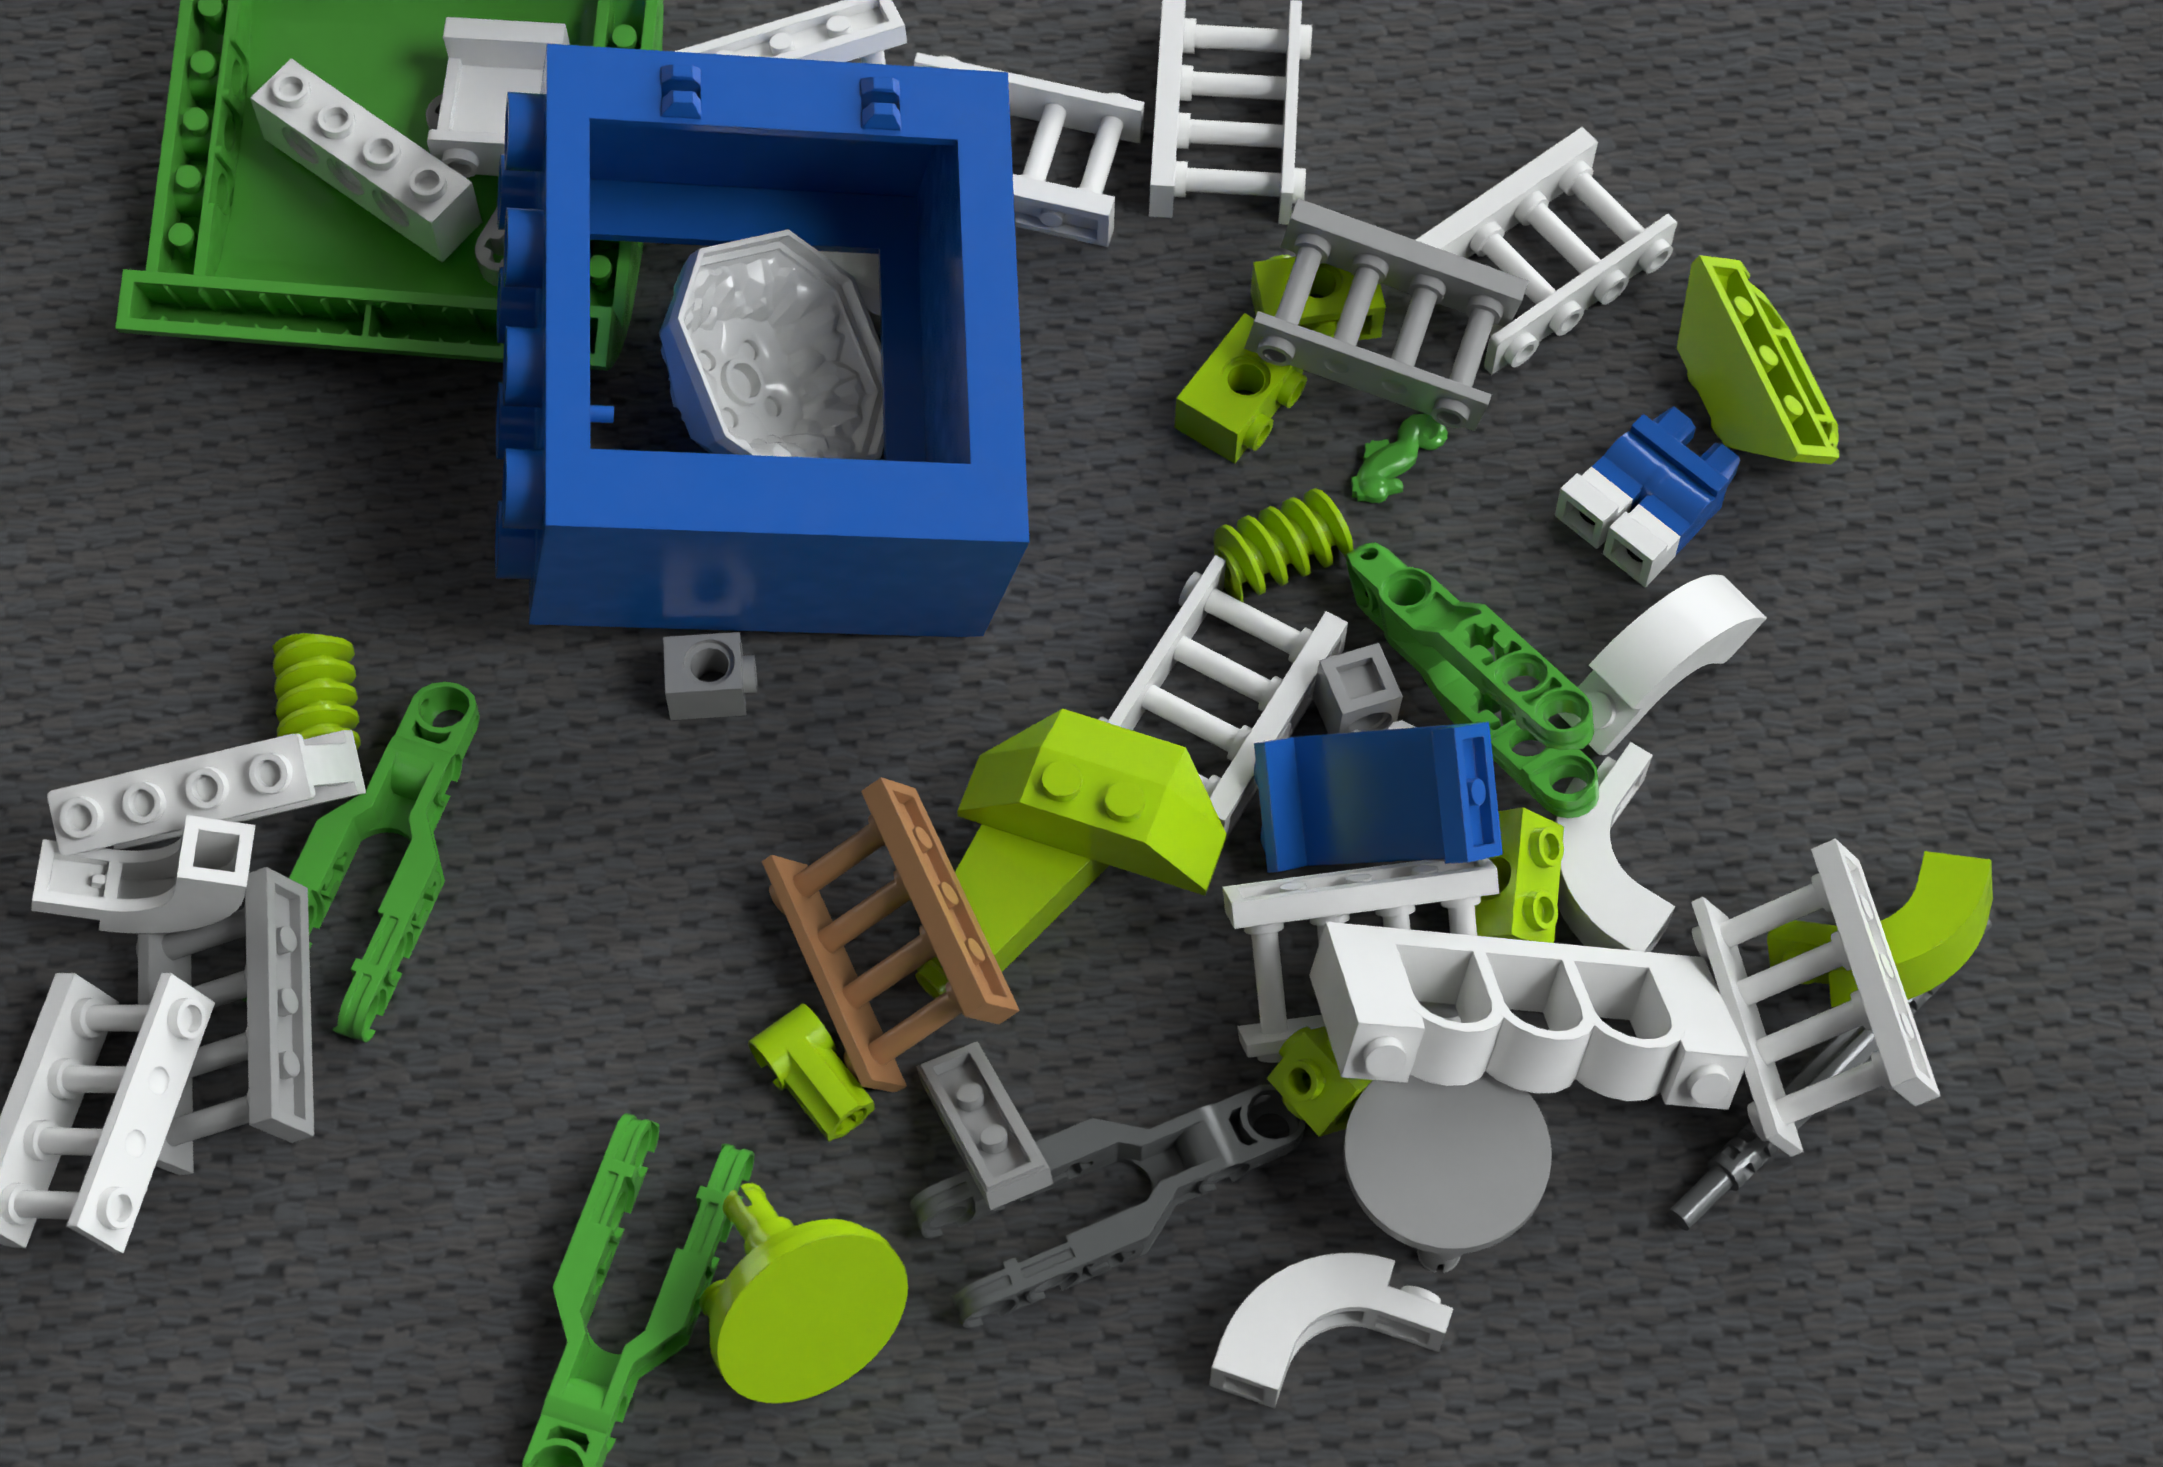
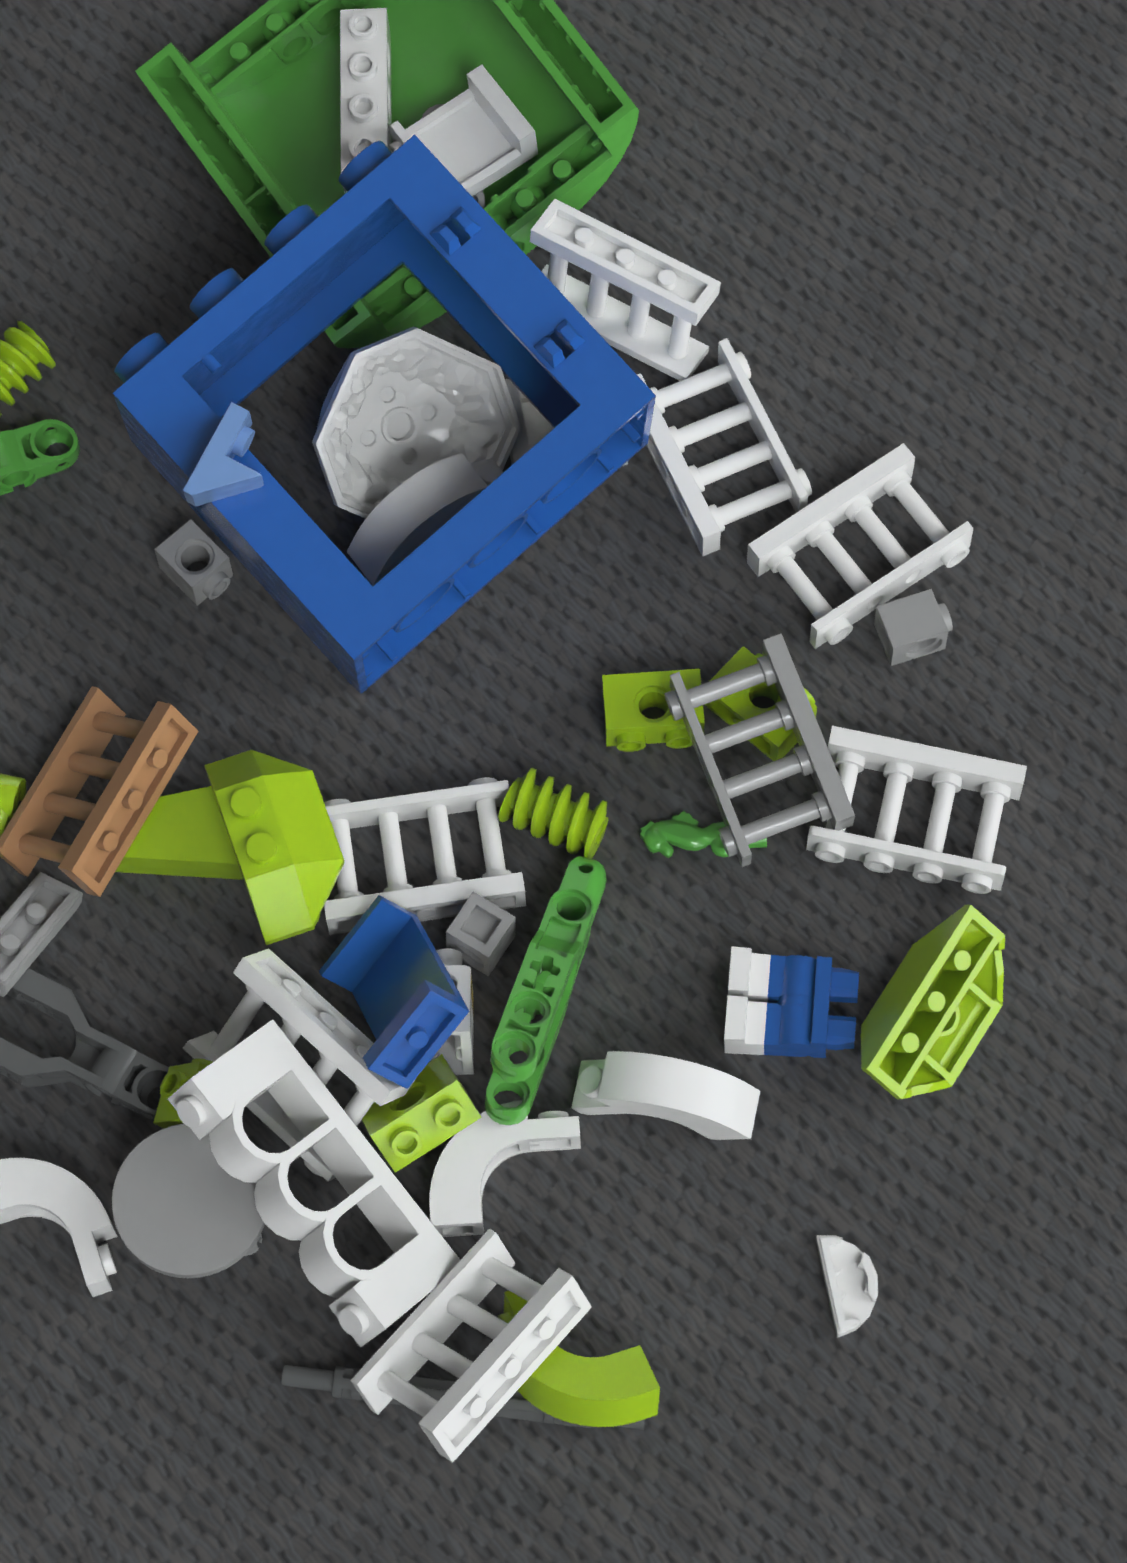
camera: 55 degrees right, 5 degrees up
none -> medium blue slope [183,402,264,506]
none -> white arch [347,453,503,586]
none -> white tile [816,1235,878,1338]
none -> light grey brick [874,589,953,666]

